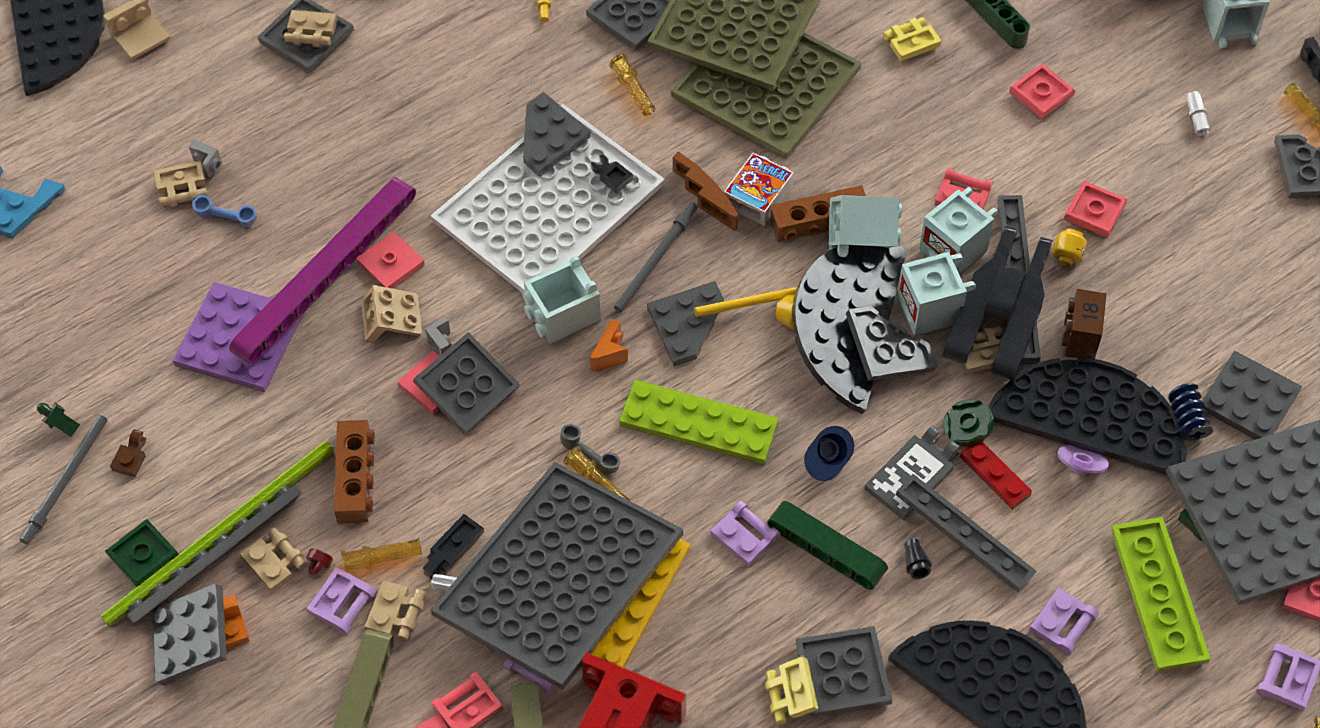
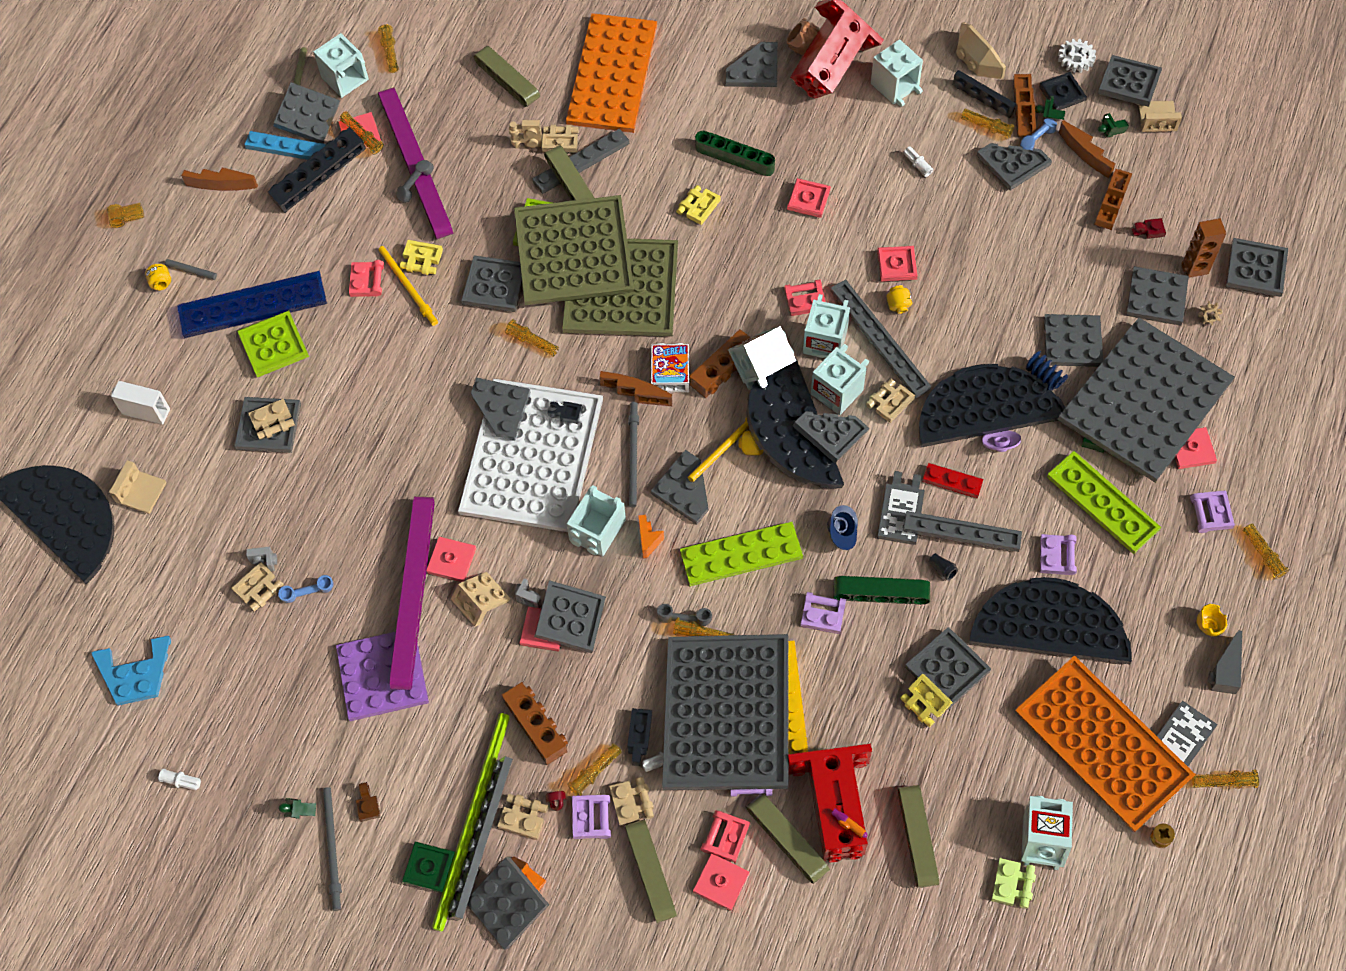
camera: 30 degrees left, 5 degrees up
black beam [942,225,1053,381] -> none
dark green tile [943,399,994,446] -> none
reddish brown brick [1061,289,1107,359] -> none

